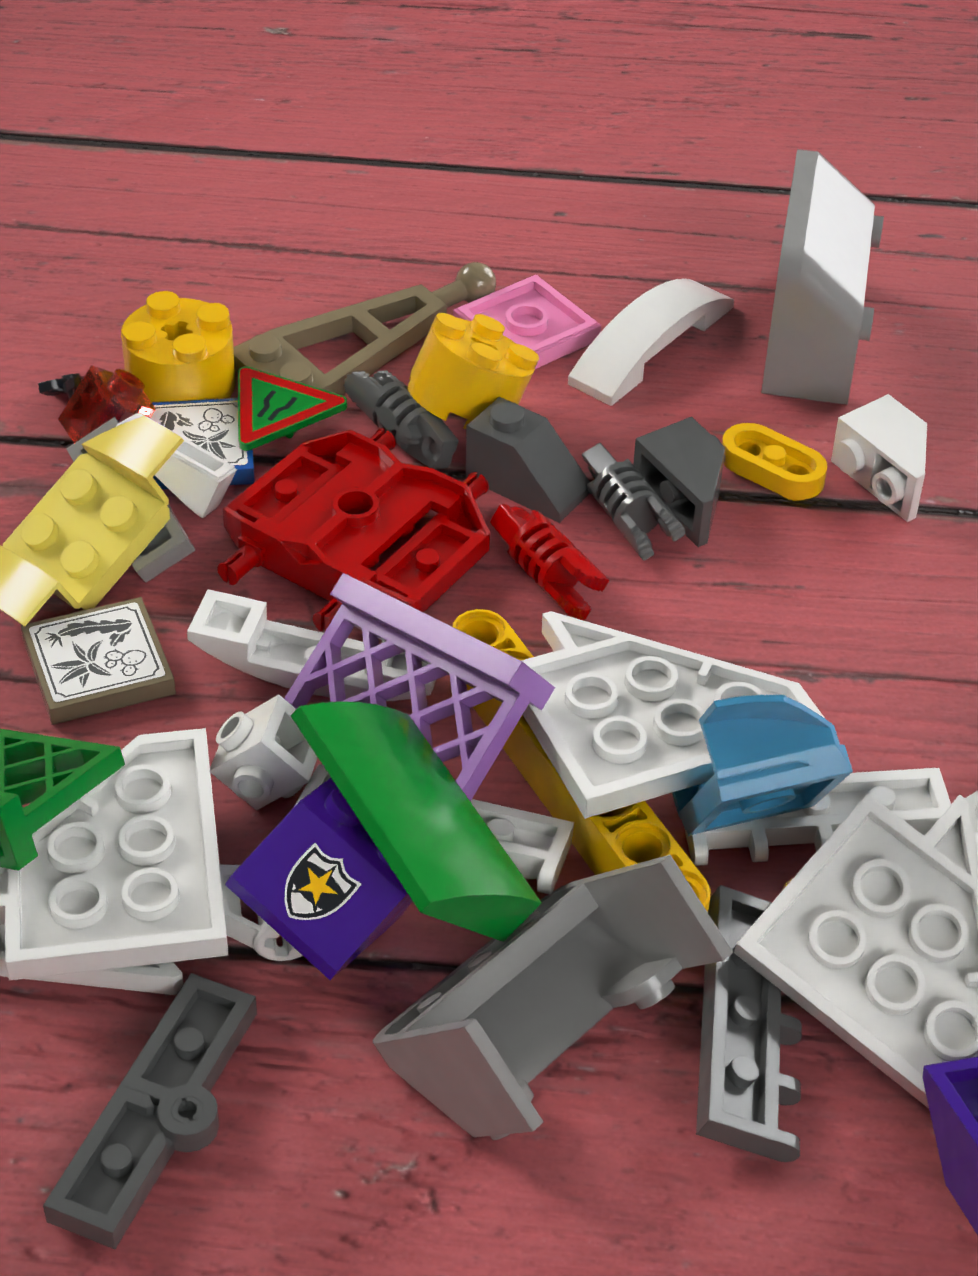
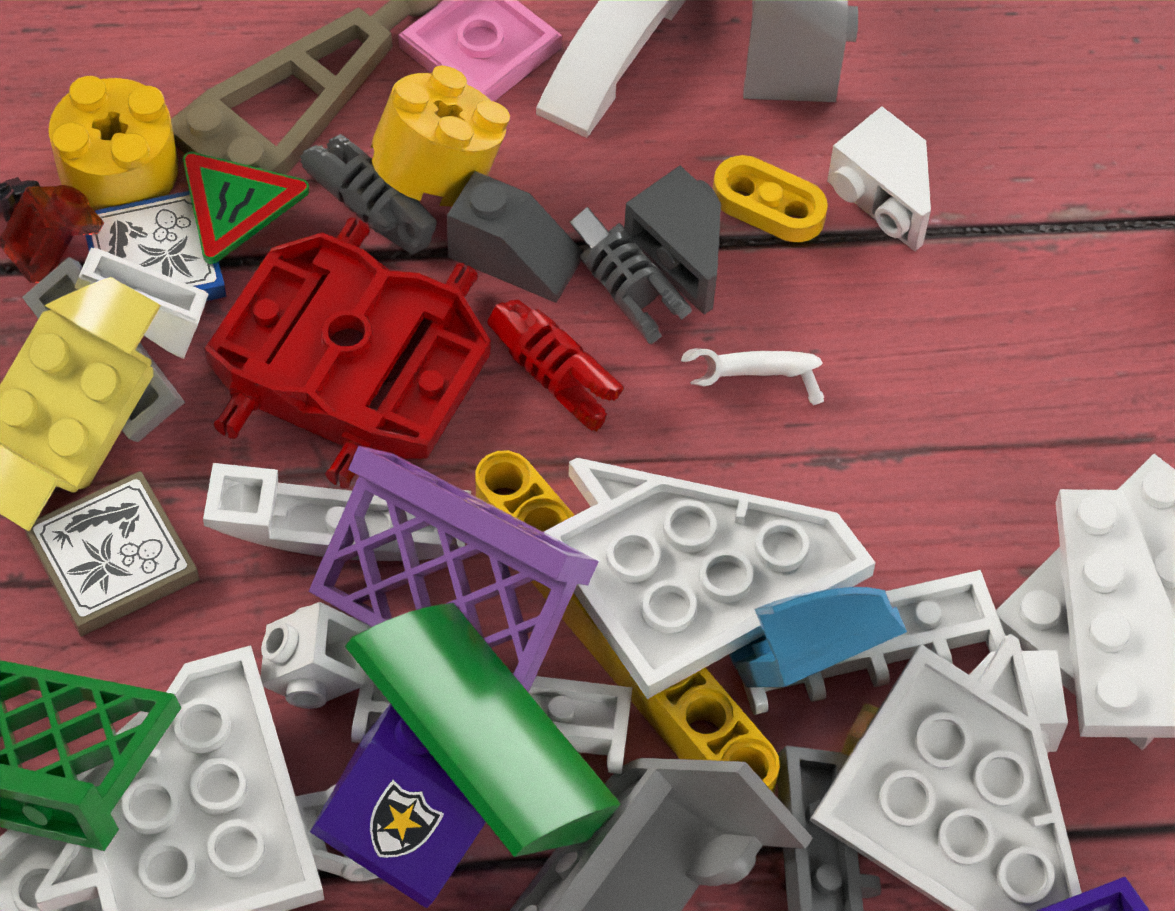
camera: 10 degrees left, 15 degrees up
none -> white piece [681,348,825,405]

